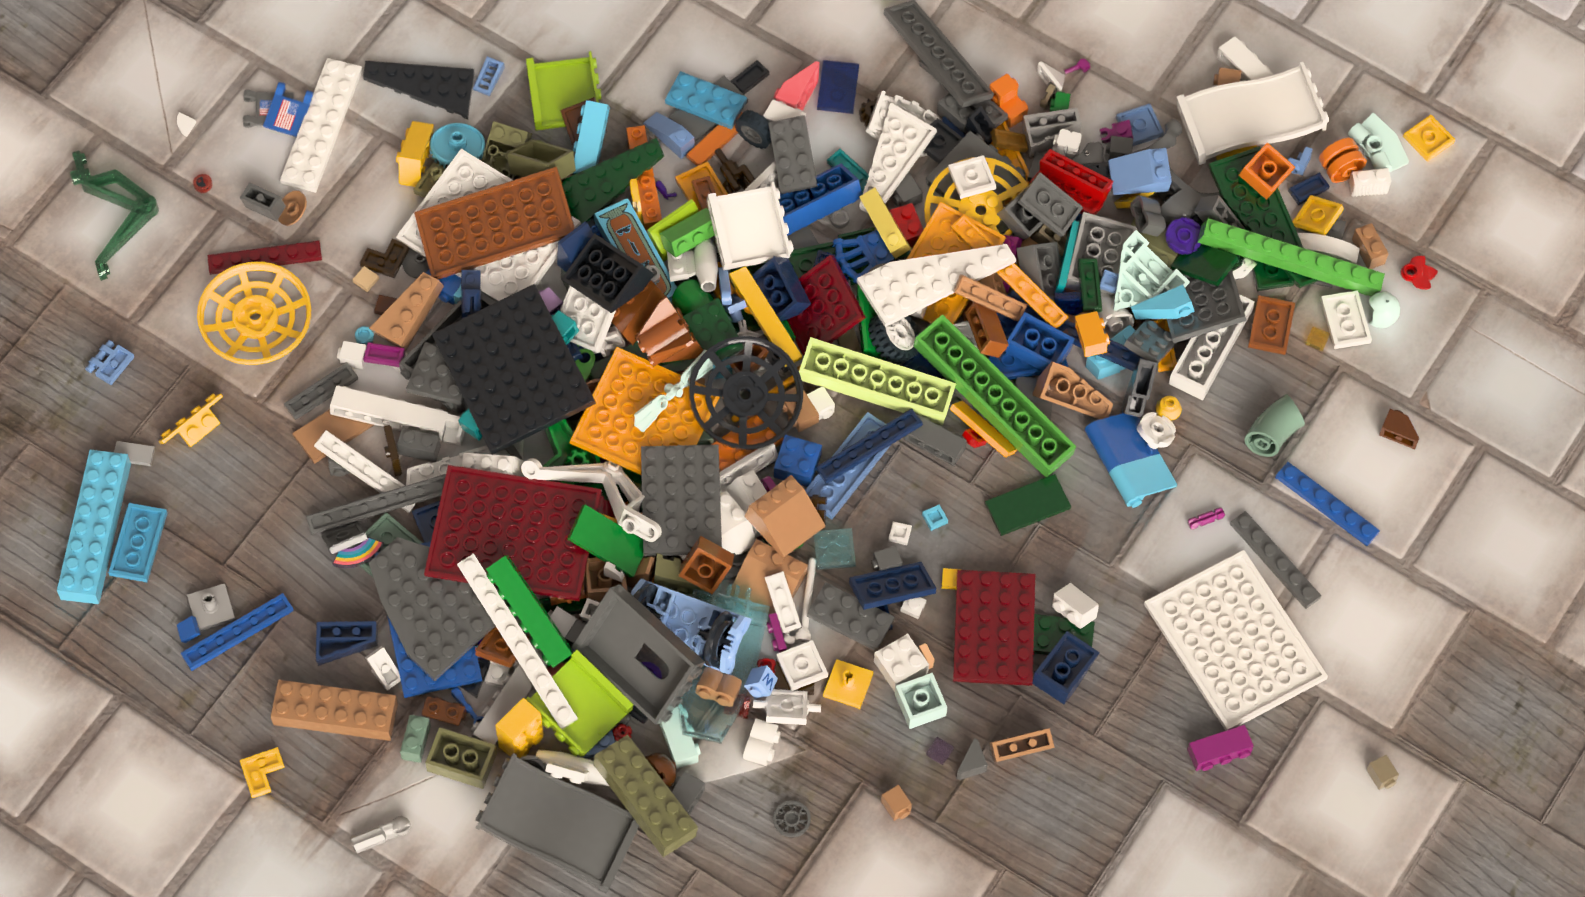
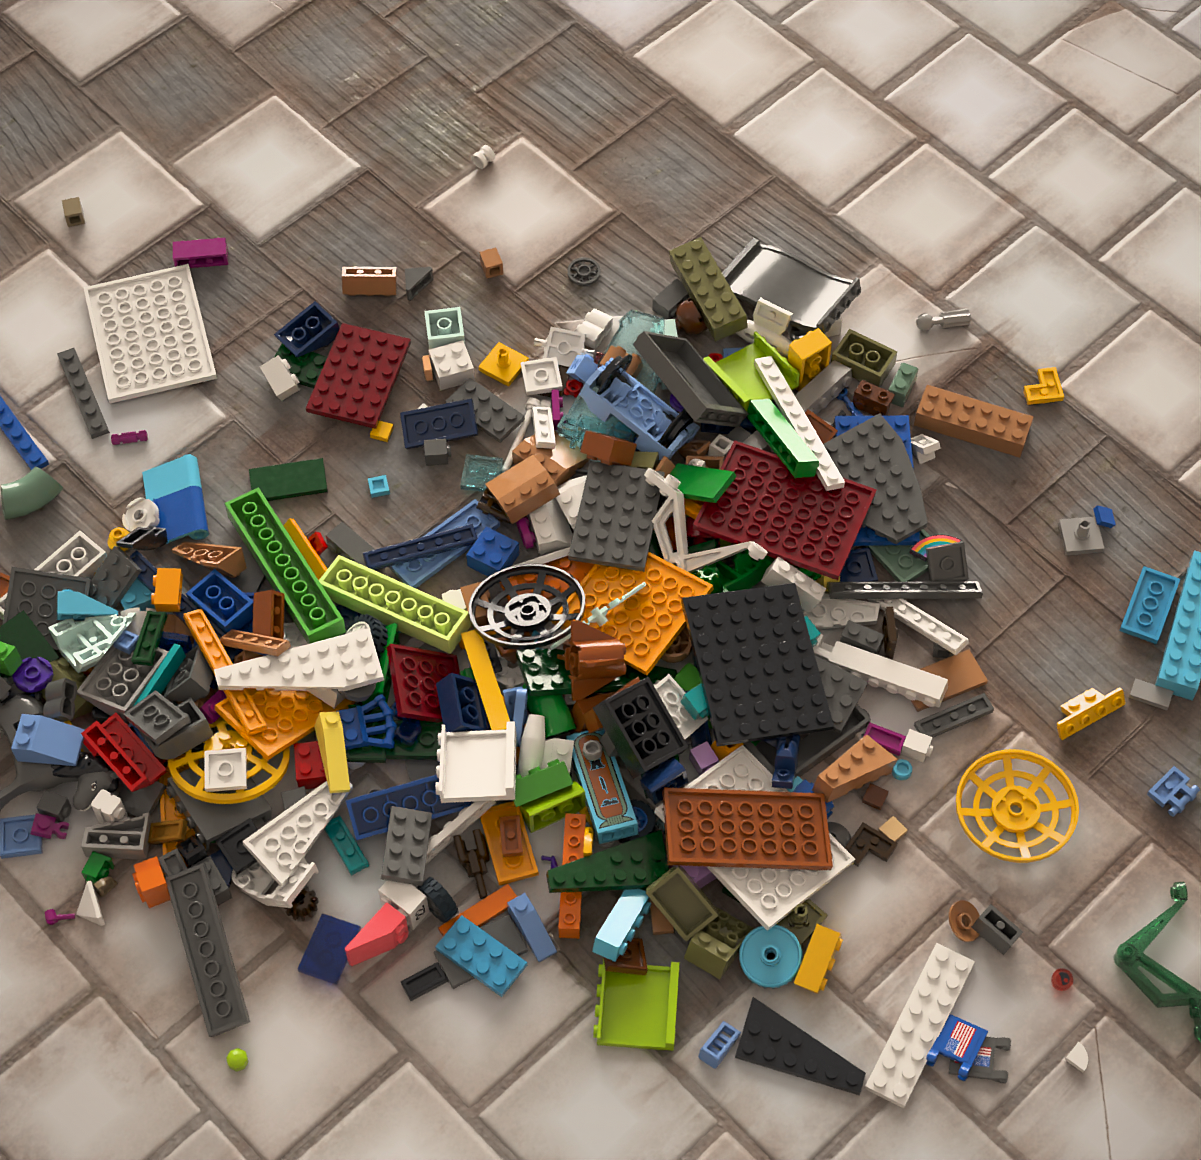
camera: 165 degrees left, 5 degrees down
blue plate [181,593,294,671] -> none
dark red plate [207,240,322,275] -> none
dark blue wedge [316,621,378,666] -> none
white tile [888,521,912,545] -> none
plate [926,737,954,765] -> none

